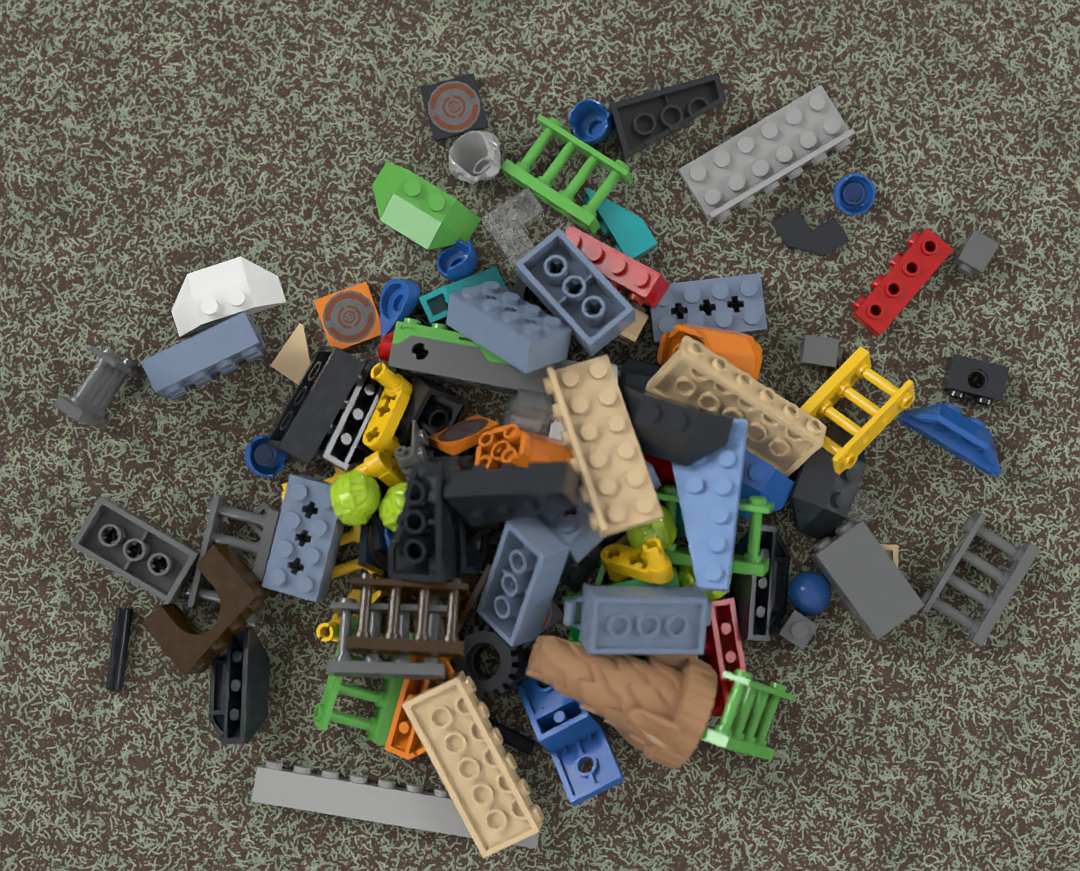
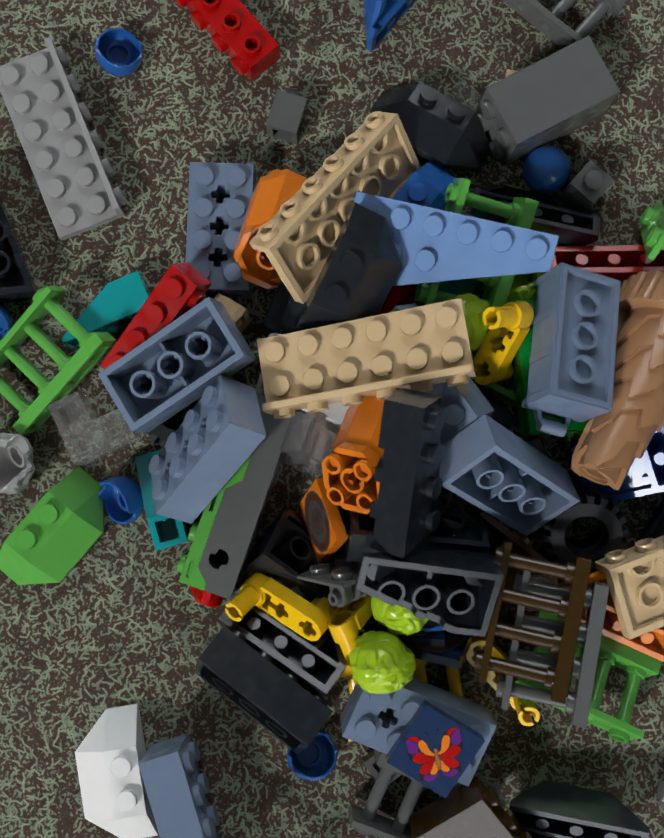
camera: 90 degrees left, 0 degrees up
tan tile [270,323,311,384] -> none
tile [313,282,381,350] -> none
blue piece [380,279,420,337] -> none
black tile [772,208,849,257] -> none
yellow fence [799,346,915,475] -> none
none -> dark blue tile [386,700,485,798]

